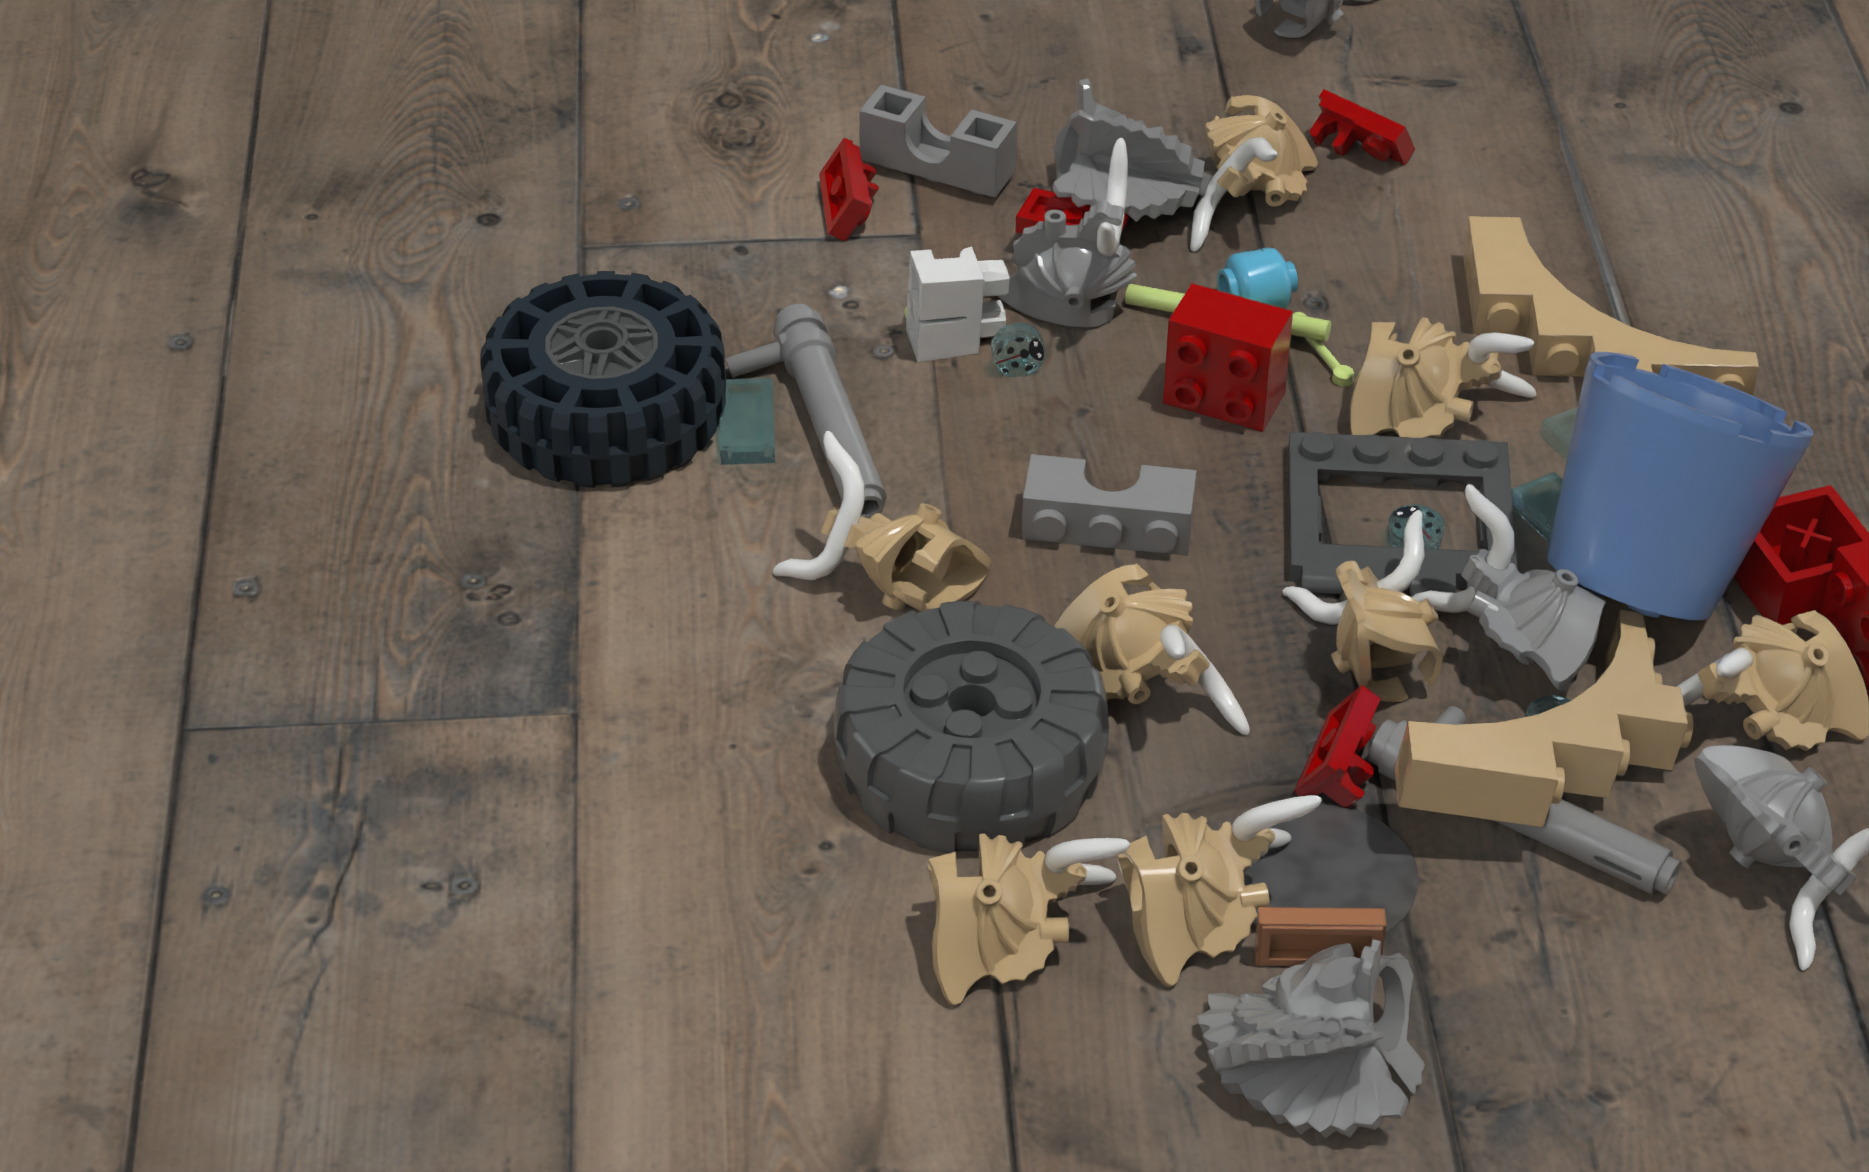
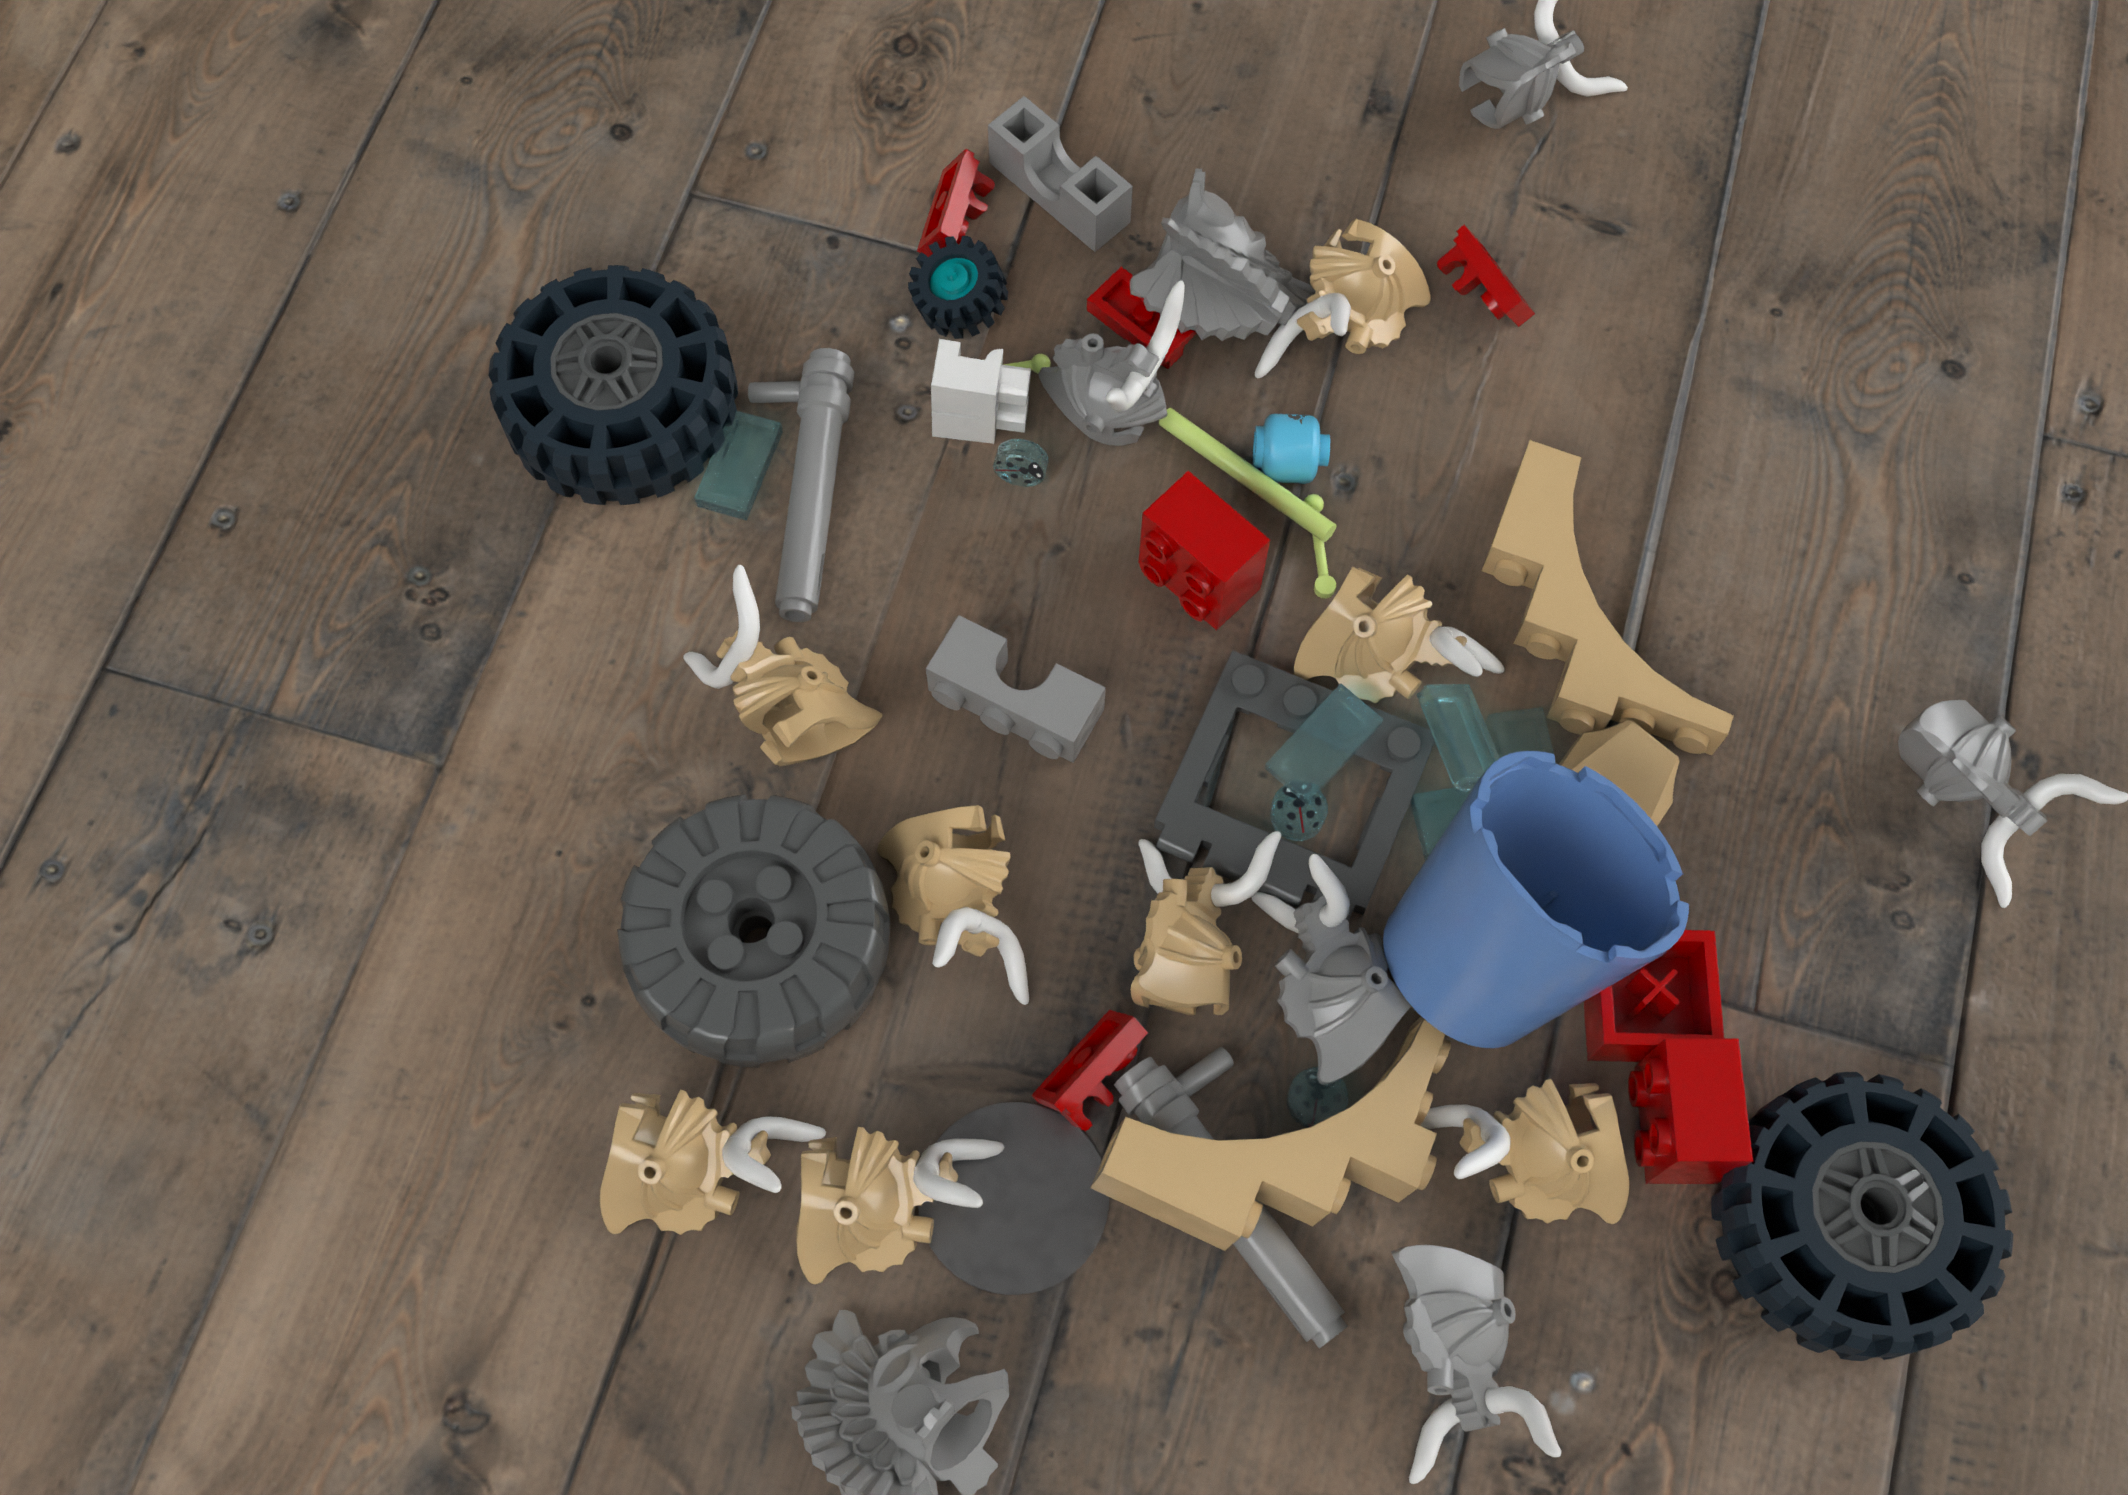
camera: 20 degrees right, 25 degrees up
nougat tile [1254,907,1386,966] -> none
none -> black wheel [908,236,1008,339]
none -> clear light blue tile [1265,683,1383,805]
none -> clear light blue tile [1416,684,1500,792]

